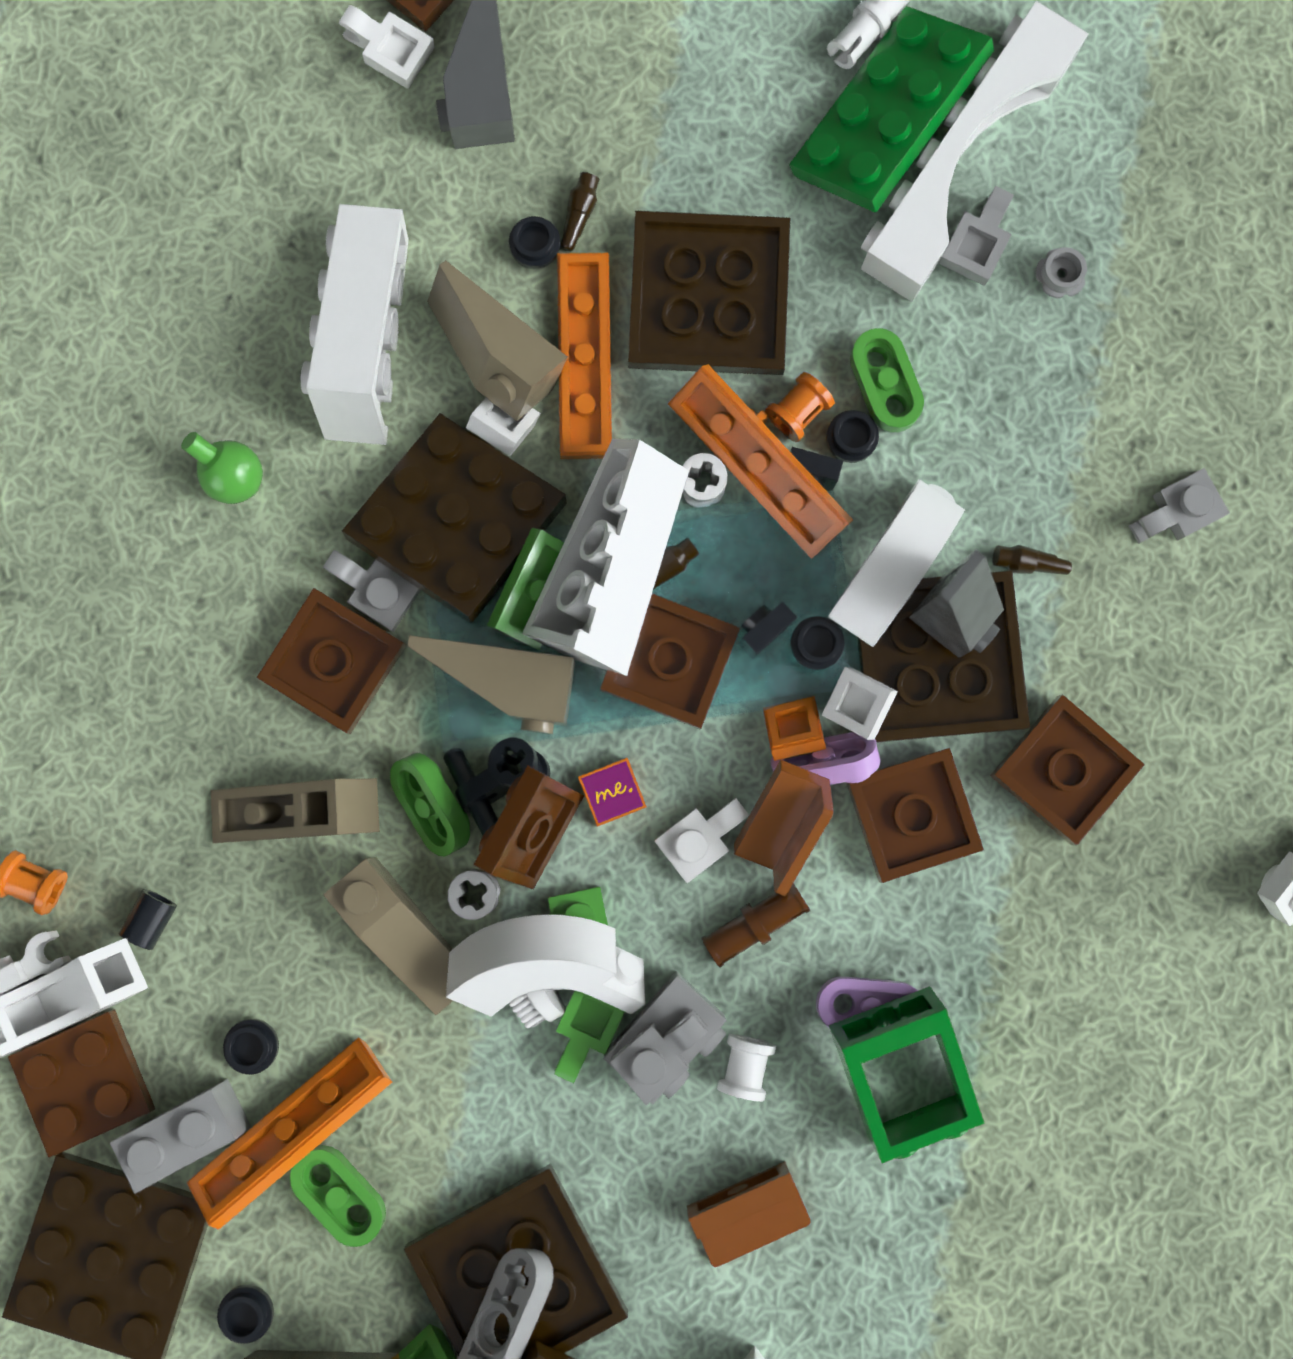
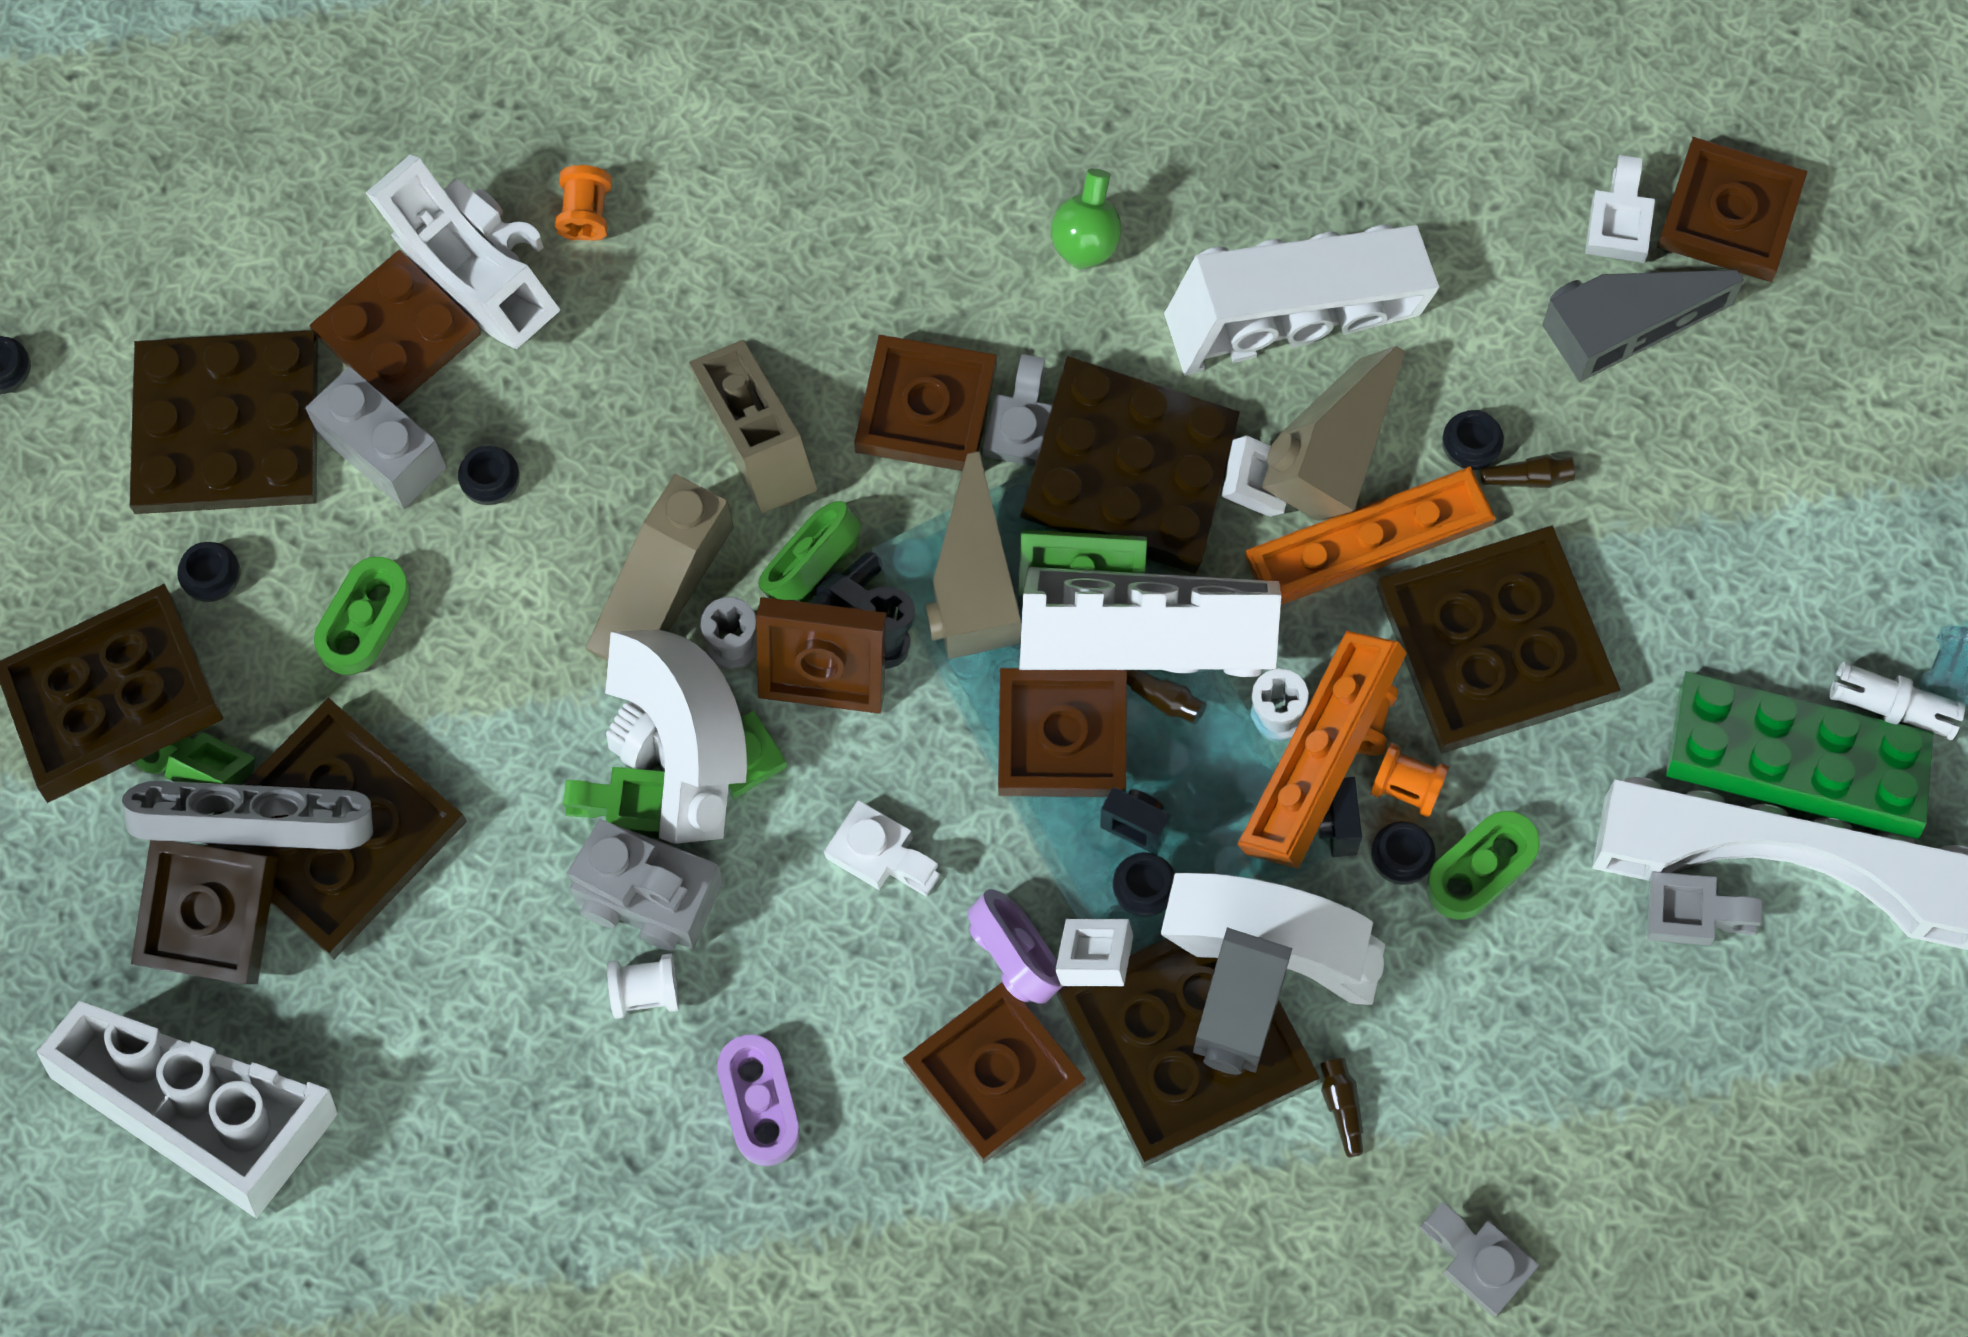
camera: 75 degrees right, 15 degrees down
black hinge [118,889,177,950] -> none
orange tile [186,1037,392,1230] -> none
magenta tile [578,758,647,827] -> none
dark orange panel [687,1161,811,1267] -> none
reddish brown pin [701,883,811,968] -> none
dark orange panel [734,759,834,896] -> none
orange tile [763,696,826,761] -> none
green window [828,986,985,1163] -> none
reddish brown plate [990,694,1145,846] -> none
light grey plate [1036,247,1087,298] -> none

